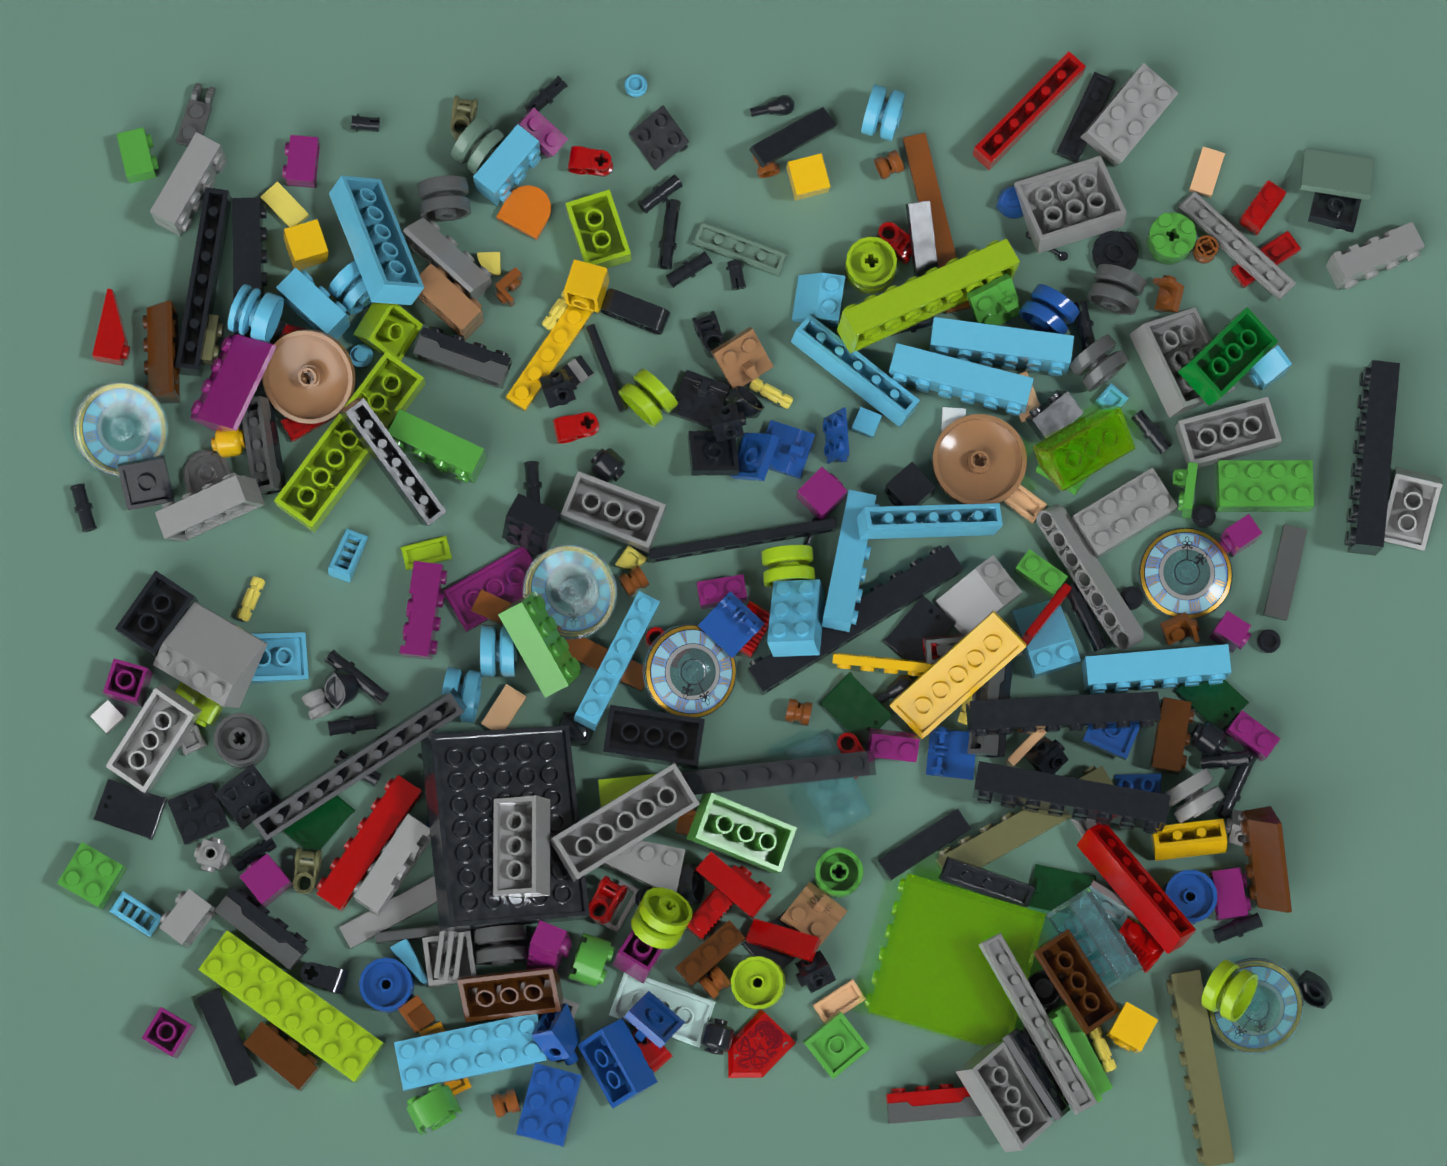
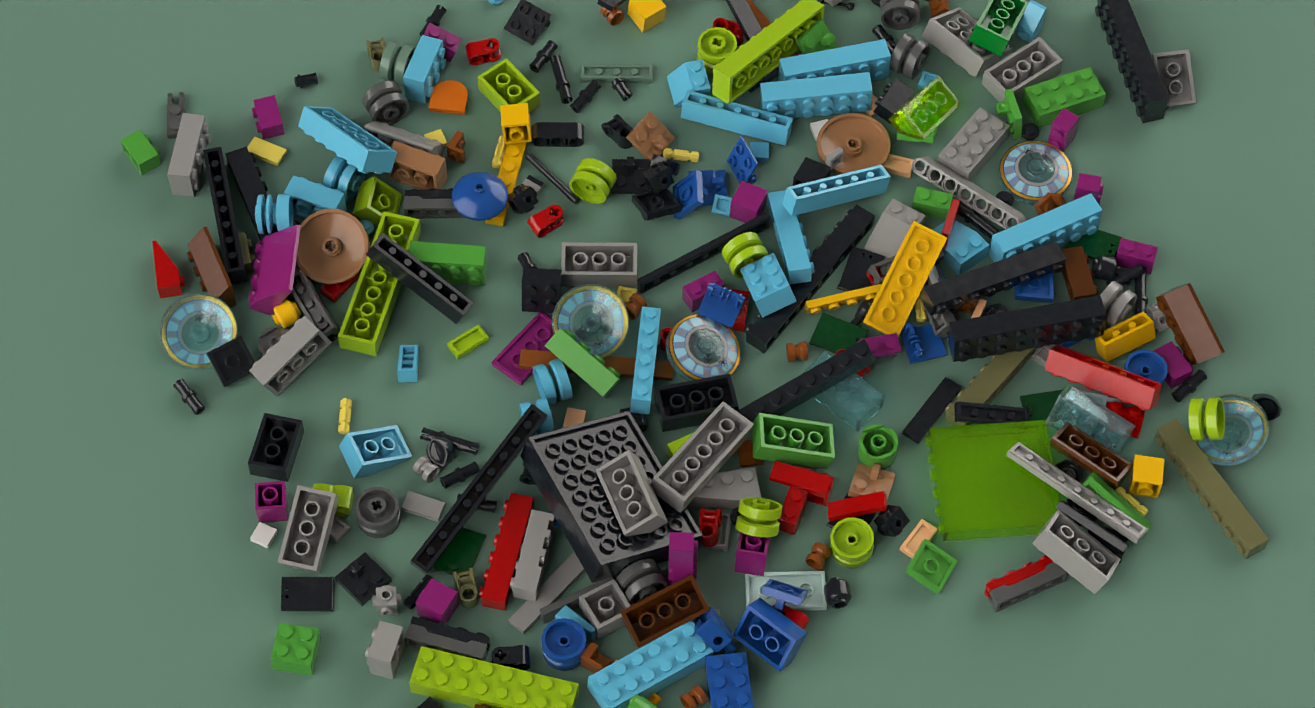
camera: 20 degrees left, 20 degrees down
medium azure slope [109,891,162,937] -> none
light grey slope [153,602,268,708] -> none
black hinge [214,764,280,829] -> none
yellow head [284,219,328,270] -> none
magenta wedge [400,561,448,660] -> none
light grey tile [434,931,465,981] -> none
bright green brick [568,932,615,987] -> none
black head [590,448,625,482] -> none
reddish brown brick [675,920,745,988] -> none
black hat [679,863,705,904] -> none
red tile [728,1009,796,1078] -> none
blue wheel [1019,284,1080,335] -> none
black pin [1131,409,1172,455] -> none
black plate [1257,629,1281,653] -> none
dark grey tile [1263,524,1307,621] -> none
none -> light grey tile [401,491,446,522]
none -> blue dish [452,172,508,221]
none -> medium azure tile [711,194,733,217]
none -> light grey tile [825,147,844,170]

